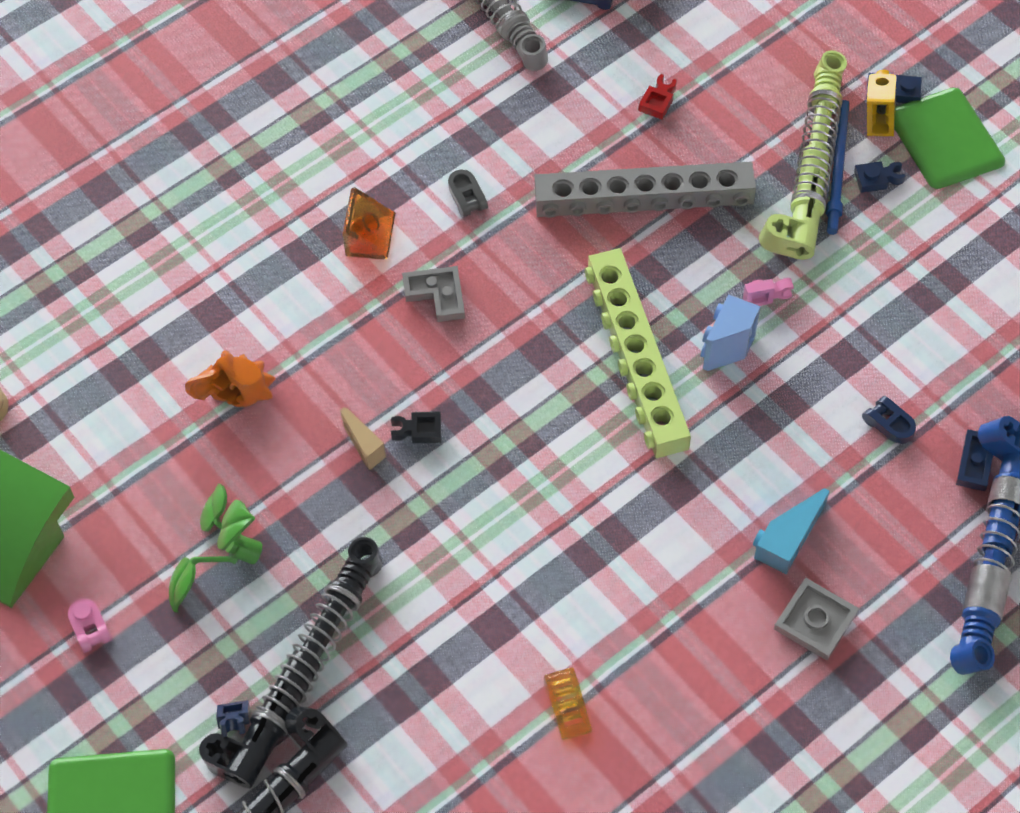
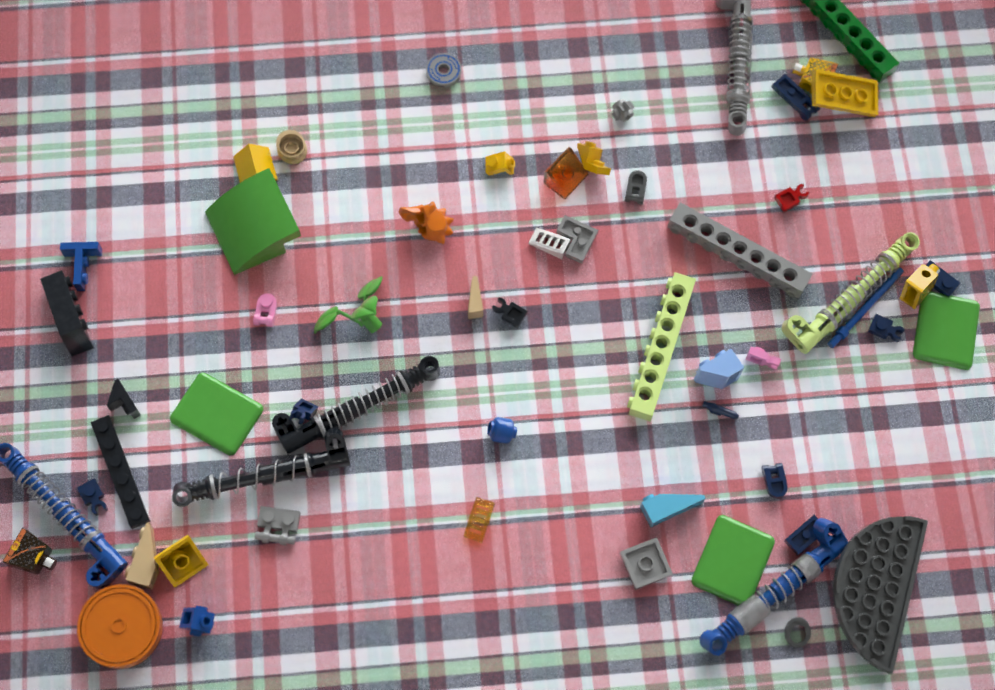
camera: 30 degrees right, 10 degrees up
none -> light grey tile [426,53,462,87]
none -> yellow bracket [485,151,515,176]
none -> blue head [487,417,517,444]
none -> white slope [528,228,571,260]
none -> yellow slope [577,141,611,175]
none -> light grey gear [612,99,634,122]
none -> bright green piece [691,515,775,606]
none -> dark blue piece [702,401,739,419]

